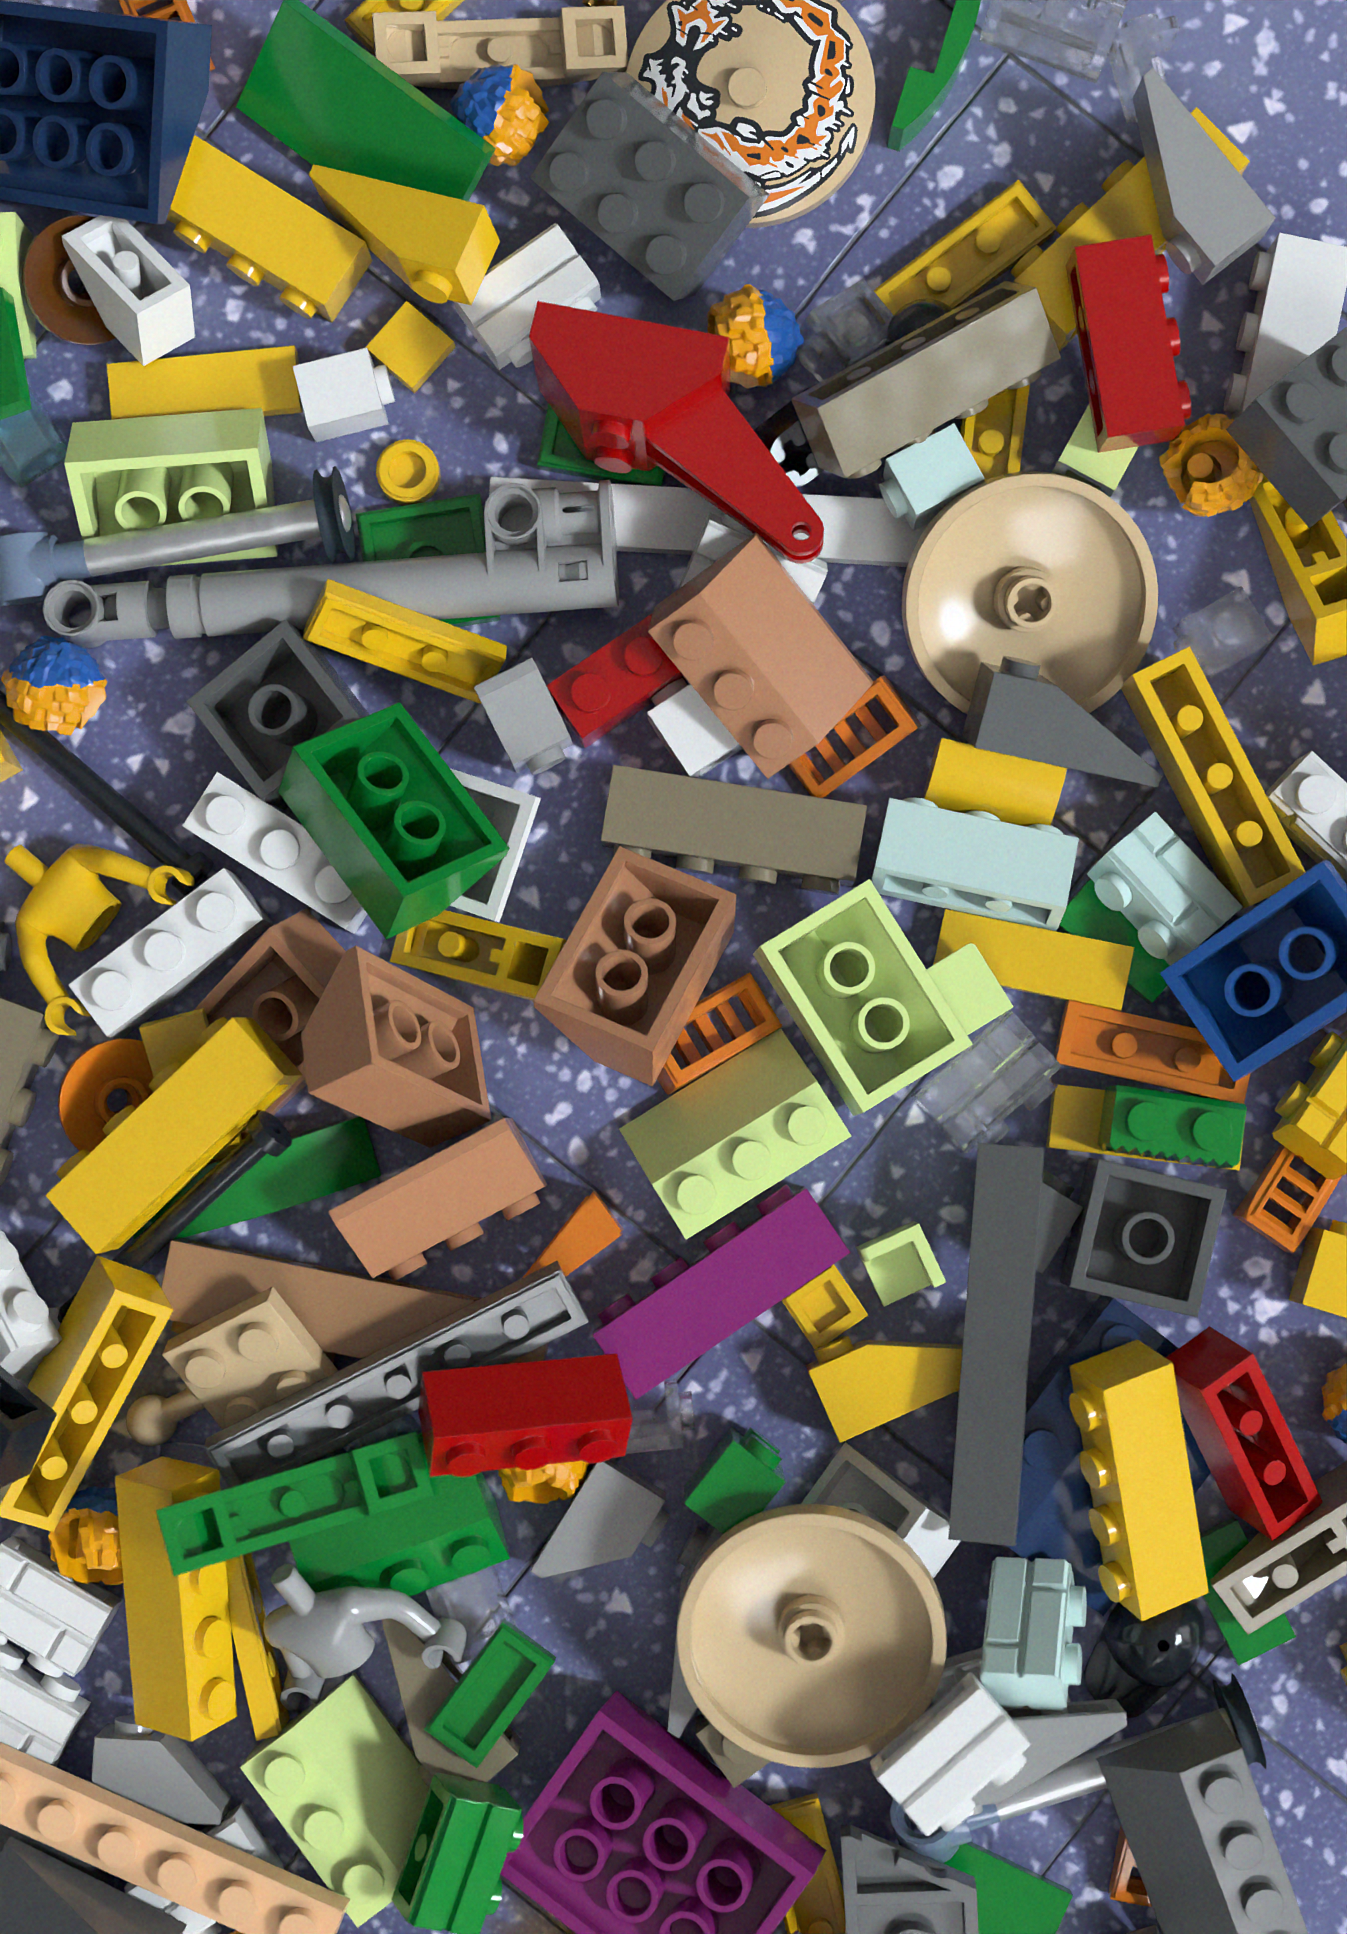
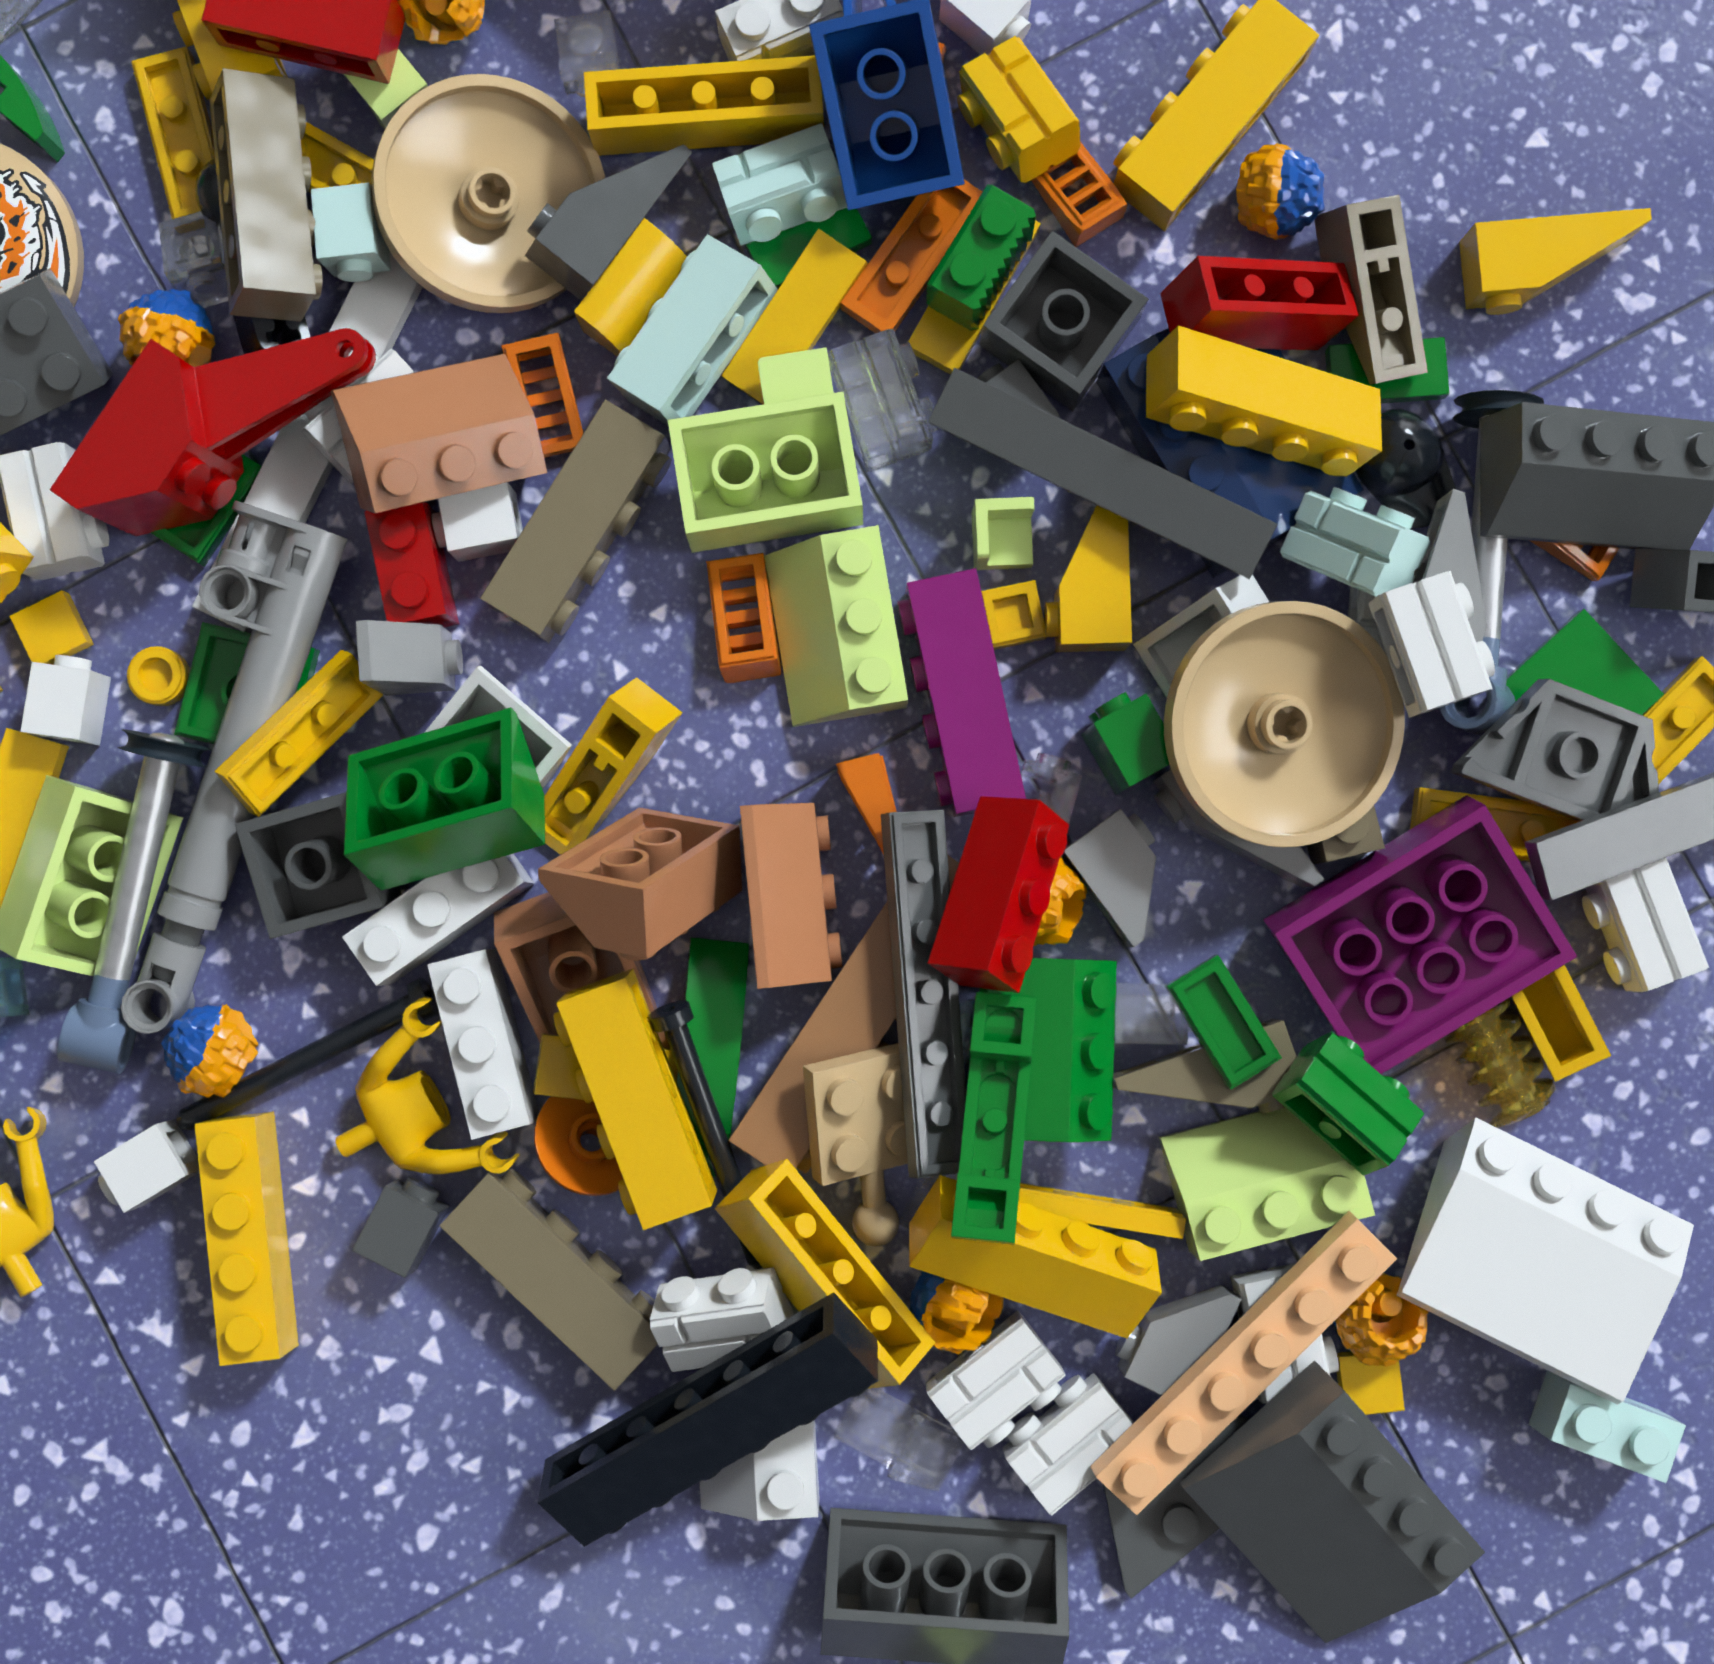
camera: 70 degrees left, 0 degrees up
light grey piece [264,1564,467,1710] -> none
nougat slope [533,846,736,1087] -> none

